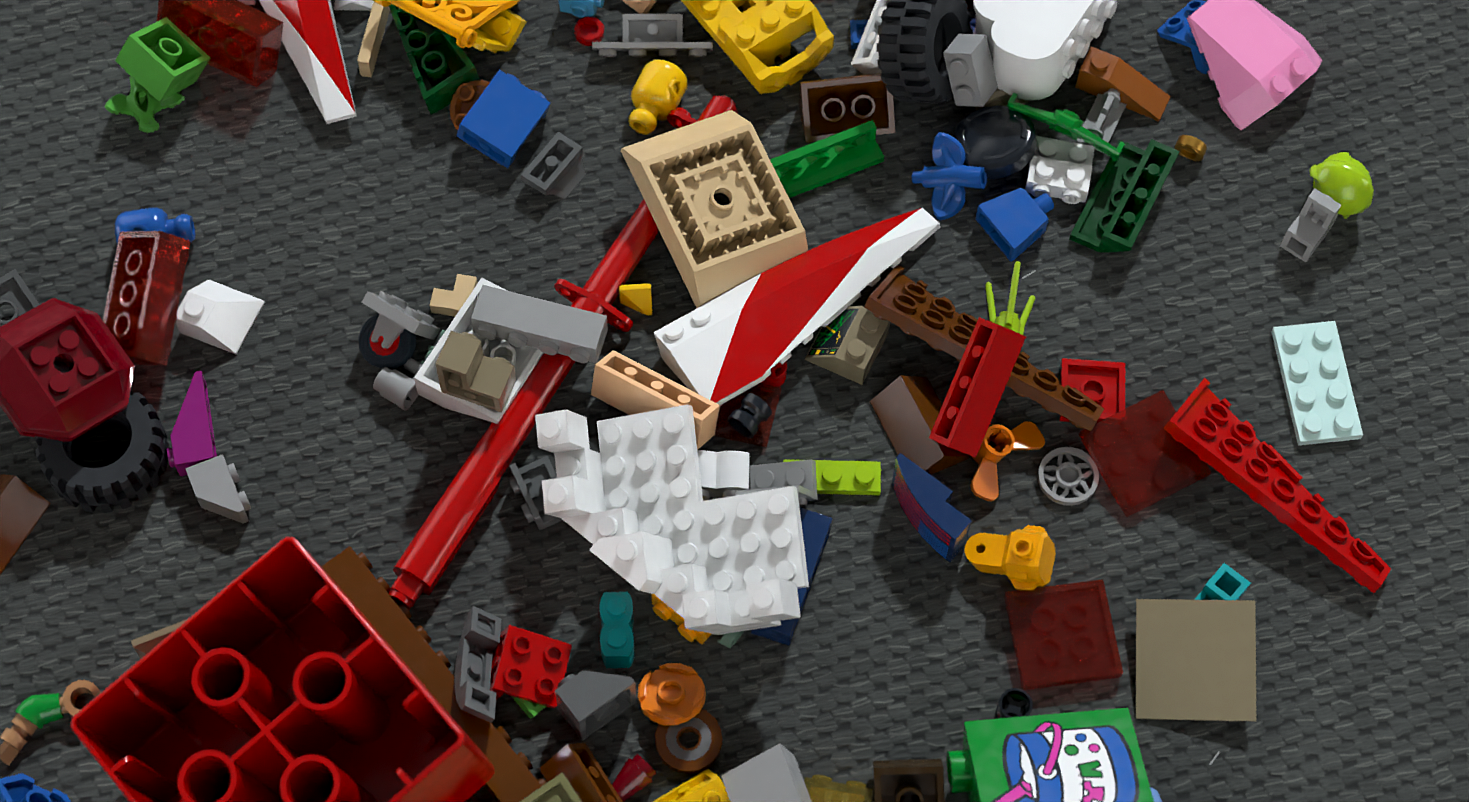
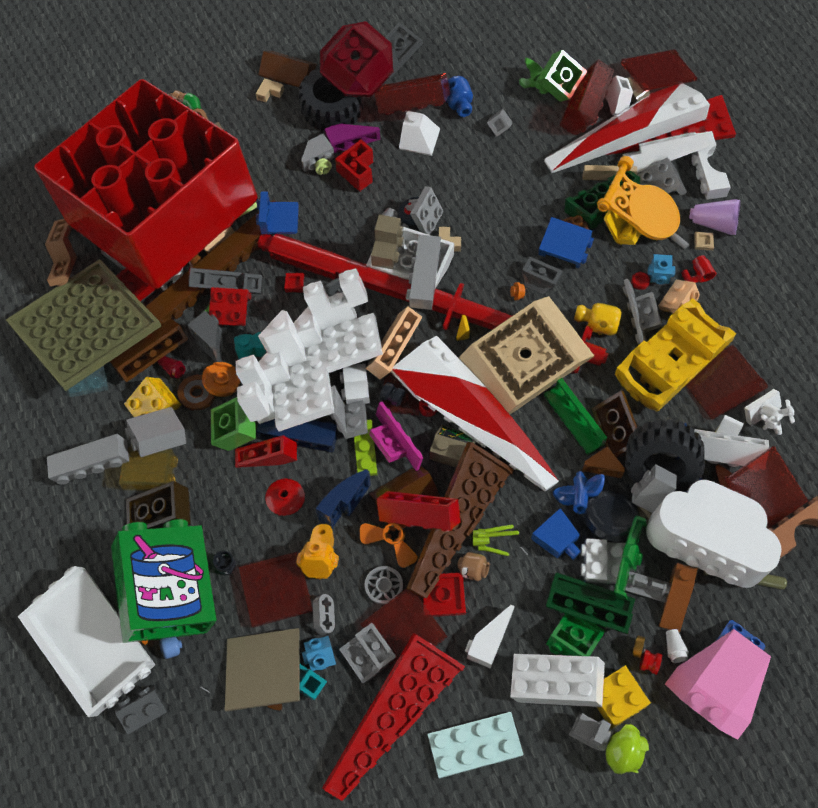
camera: 85 degrees right, 0 degrees up
none -> bright green brick [211,397,256,451]
none -> red slope [235,435,297,468]
none -> tan piece [256,78,284,102]
none -> blue bracket [256,191,299,234]
none -> red dish [265,478,305,516]
none -> red plate [284,273,305,293]
none -> dark azure brick [302,636,336,671]
none -> light grey beam [313,594,335,635]
none -> yellowish green plate [315,158,332,175]
none -> red brick [335,139,374,192]
none -> light grey slope [339,623,397,684]
none -> dark pink bracket [369,402,423,471]
none -> medium nougat head [458,552,490,581]
none -> white slope [465,605,515,668]
none -> light grey panel [487,109,512,137]
none -> orange plate [510,282,525,300]
none -> white brick [510,654,605,707]
none -> green plate [546,614,605,656]
none -> dark orange slope [582,447,625,478]
none -> yellow piece [597,665,651,730]
none -> red wheel [639,649,662,675]
none -> white cone [666,629,689,663]

